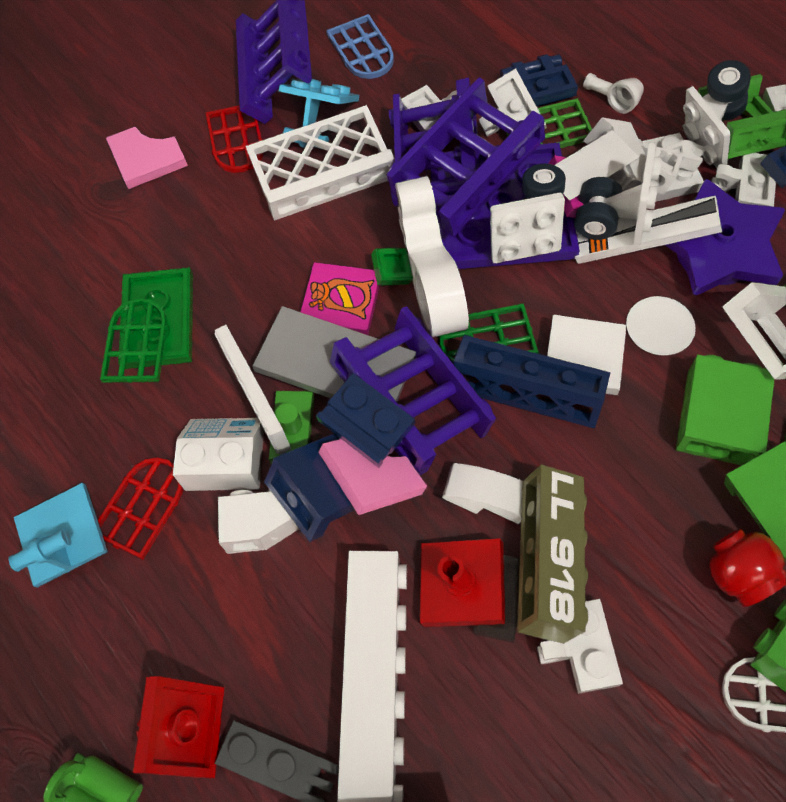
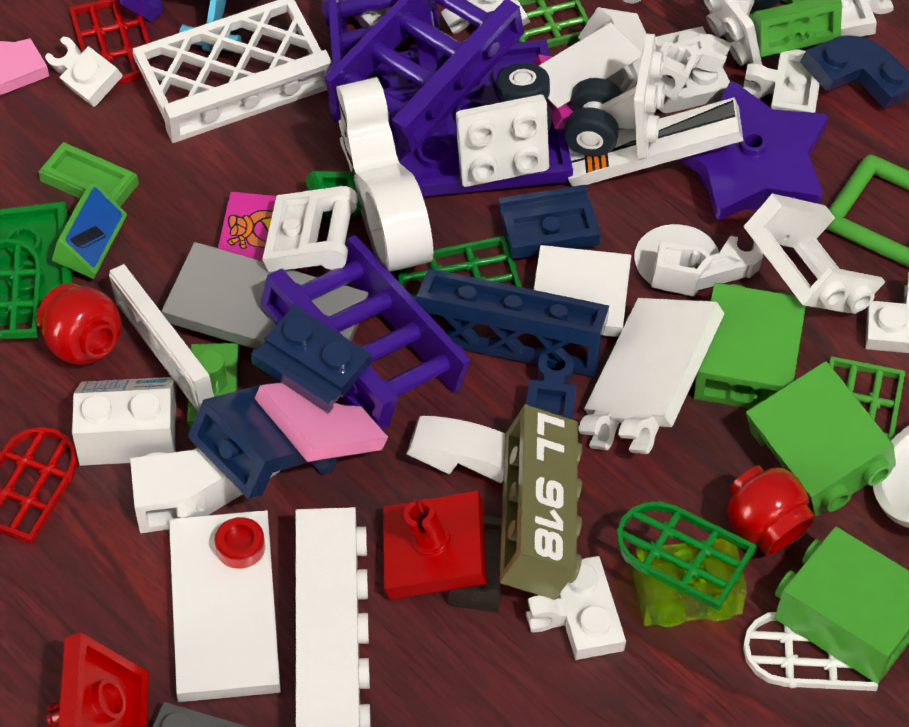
camera: 10 degrees left, 10 degrees down
none -> red piece [37,283,122,366]
none -> bright green tile [38,142,139,207]
none -> white plate [45,37,123,107]
none -> slope [52,181,127,279]
none -> white tile [169,510,281,702]
none -> red tile [214,517,265,569]
none -> white plate [263,186,358,272]
none -> dark blue plate [498,184,601,259]
none -> dark blue plate [526,354,577,420]
none -> white tile [579,298,724,454]
none -> green window [617,501,757,611]
none -> clear neon green brick [633,539,747,627]
none -> white piece [651,236,763,297]

